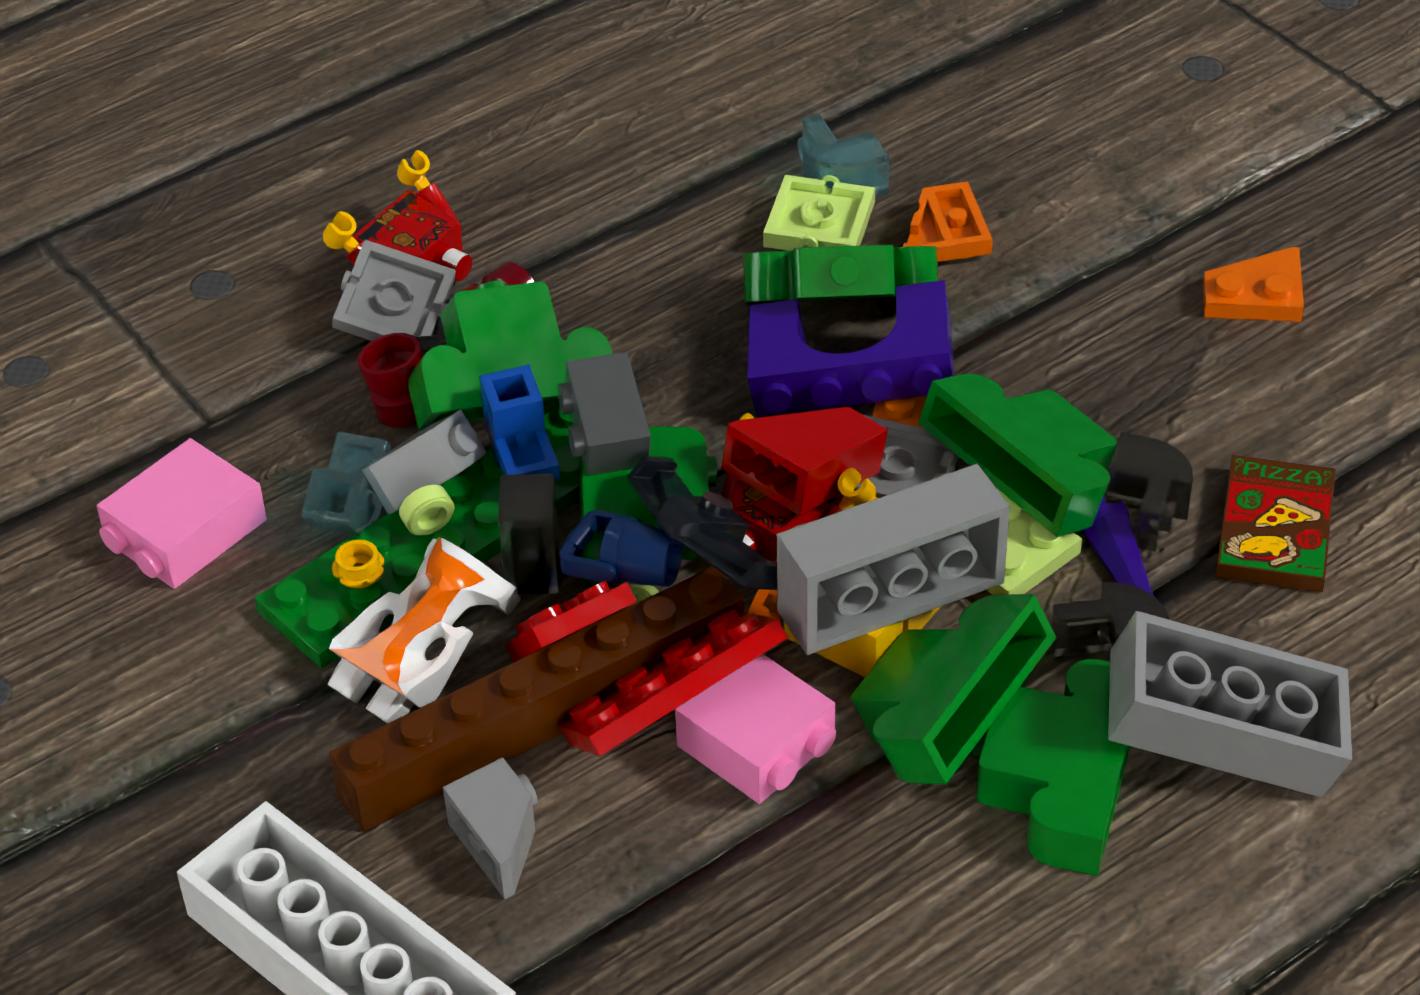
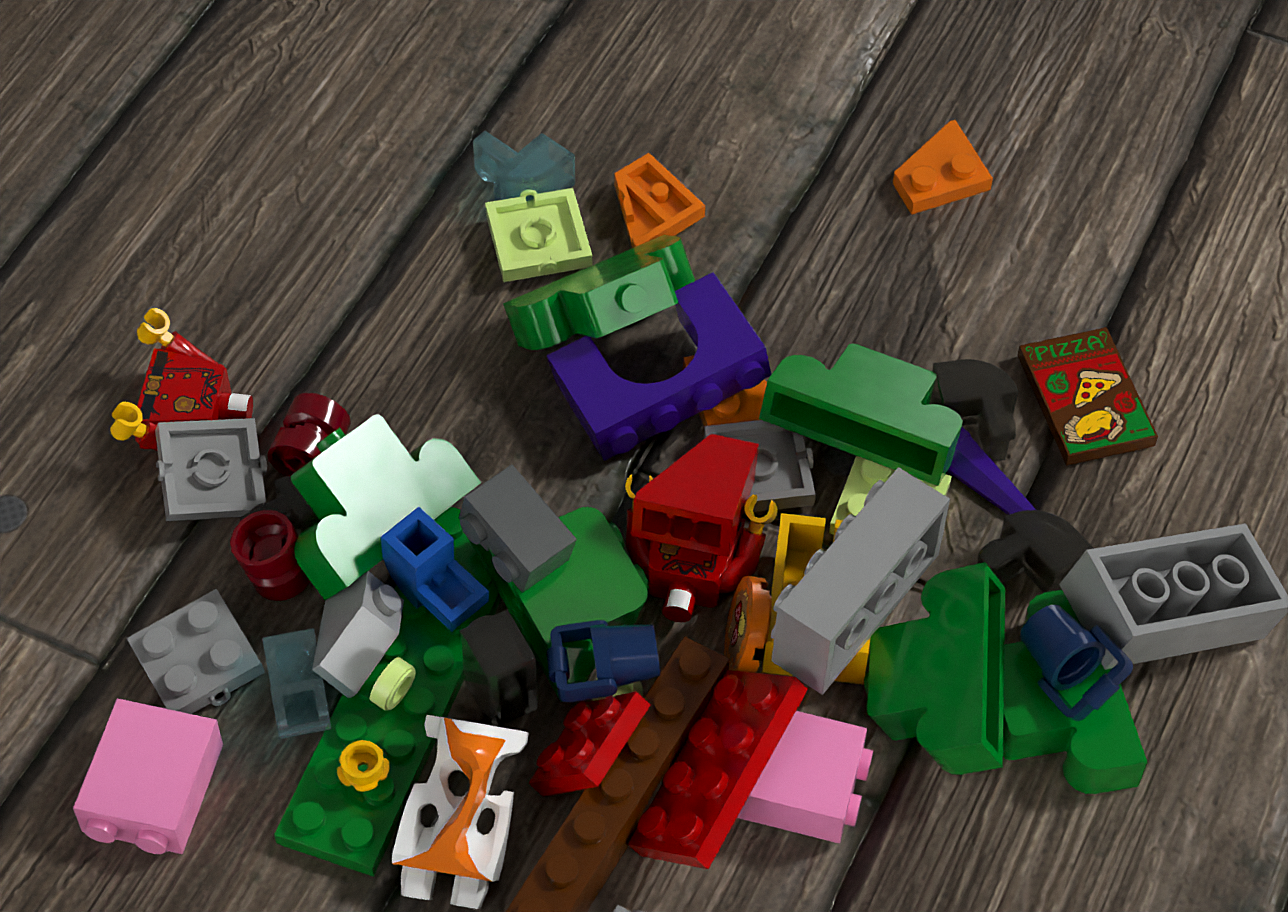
camera: 30 degrees left, 10 degrees up
black plate [627,456,777,590] -> none
none -> light grey plate [127,589,265,714]
none -> dark blue piece [1020,604,1133,721]

